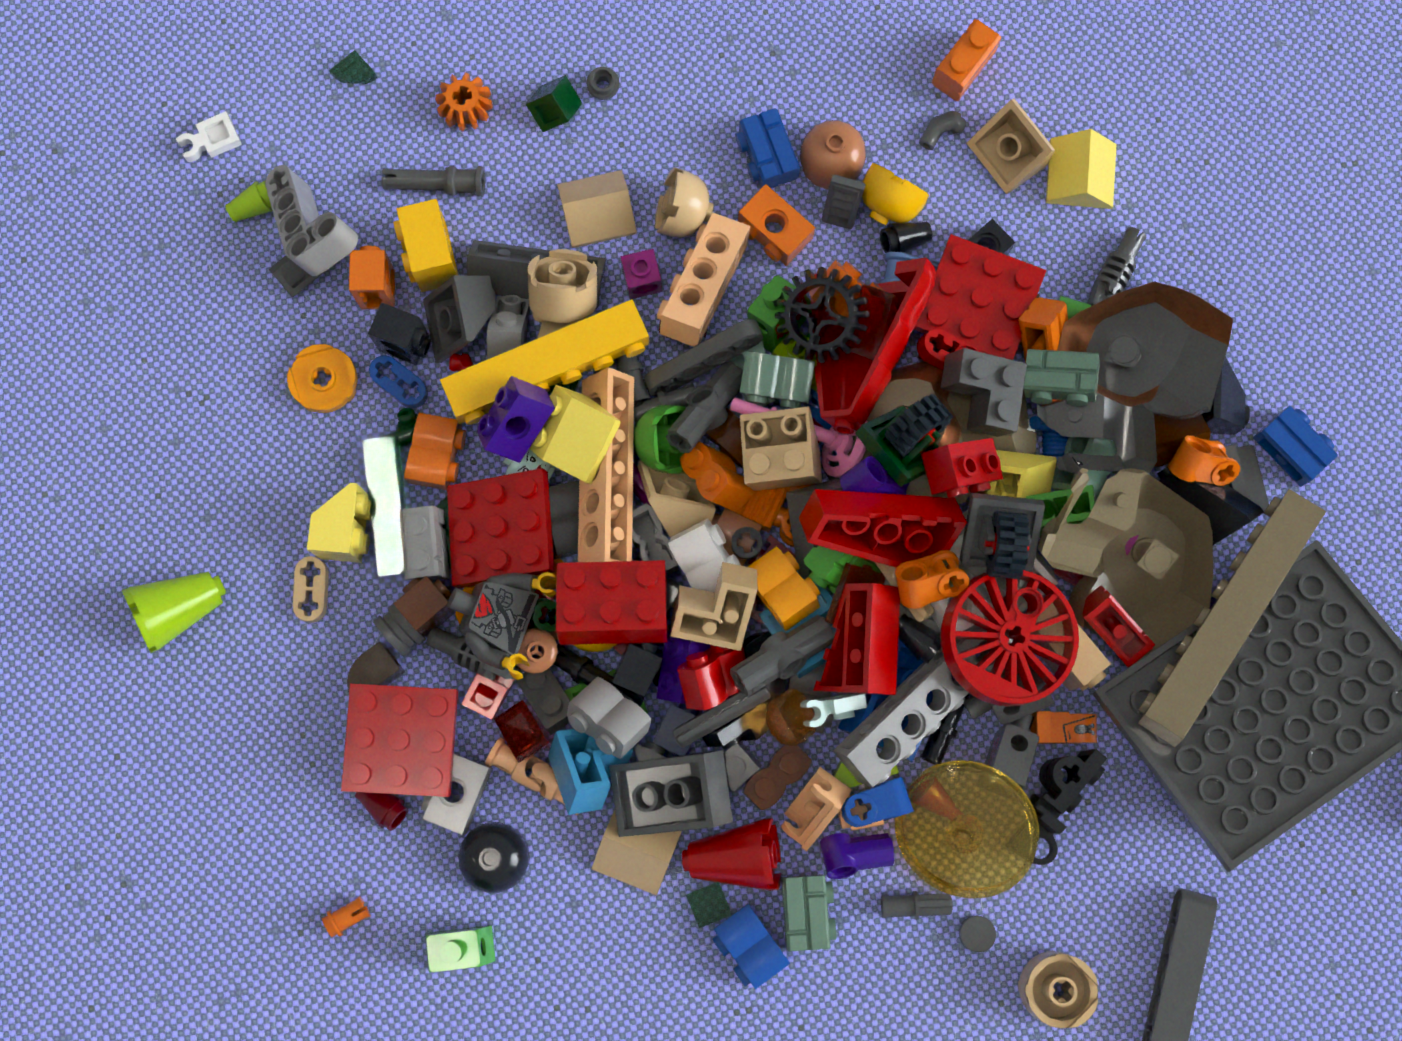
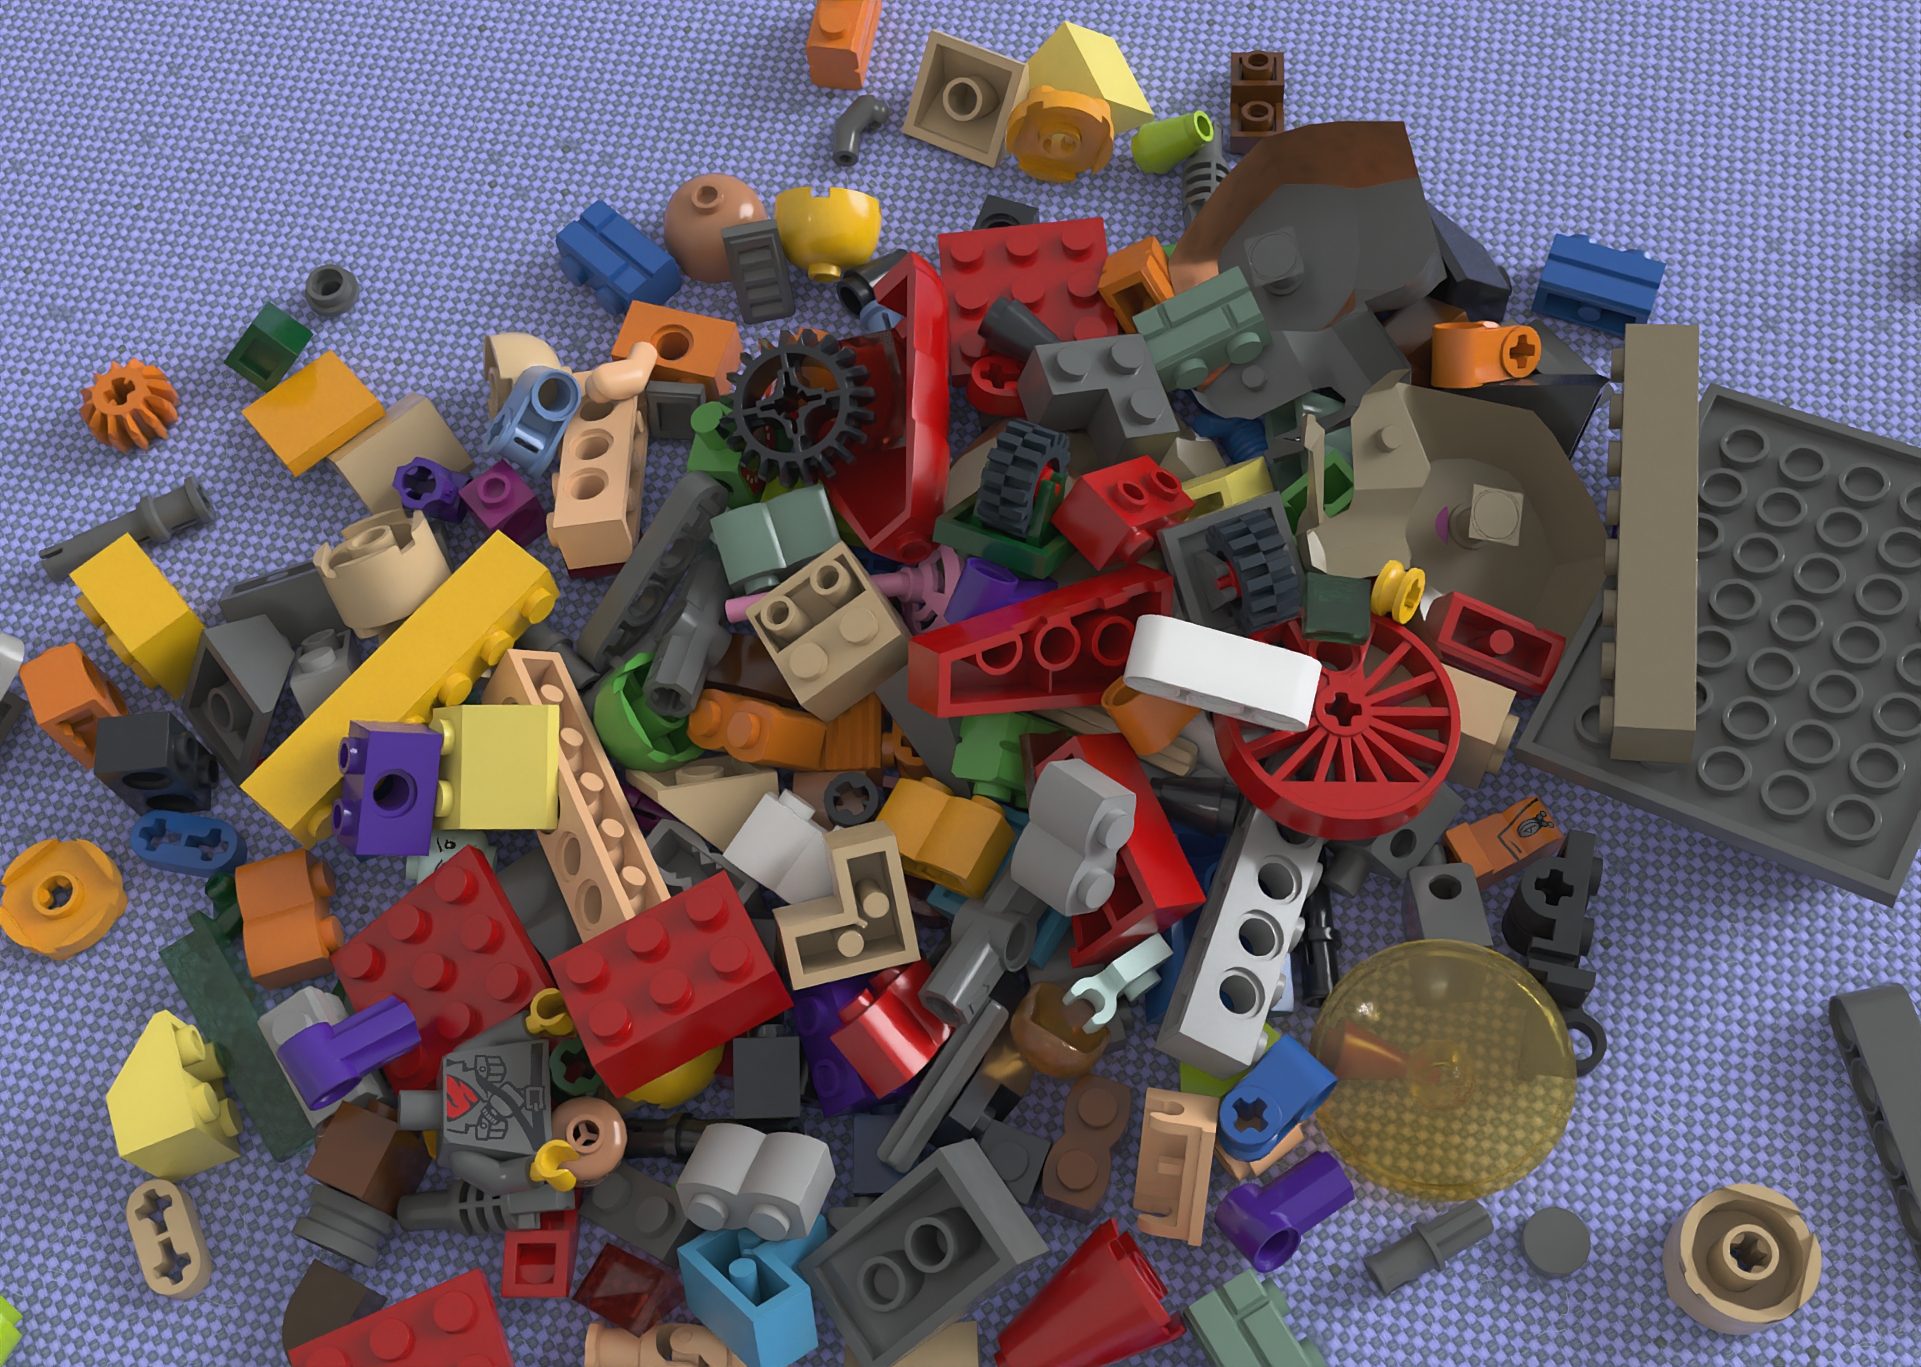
camera: 15 degrees left, 15 degrees down
none -> light orange tile [241,349,387,478]
none -> dark purple piece [276,995,422,1111]
none -> dark purple piece [392,457,474,525]
none -> medium blue piece [482,365,581,479]
none -> light nougat arm [585,342,658,404]
none -> dark grey tile [645,381,706,441]
none -> black cone [977,296,1063,363]
none -> light orange plate [1006,85,1114,183]
none -> light grey brick [1011,758,1136,917]
none -> white beam [1123,614,1322,732]
none -> lime cone [1131,110,1214,174]
none -> reddish brown slope [1230,50,1285,153]
none -> clear green tile [1301,572,1371,646]
none -> yellow bush [1370,560,1425,624]

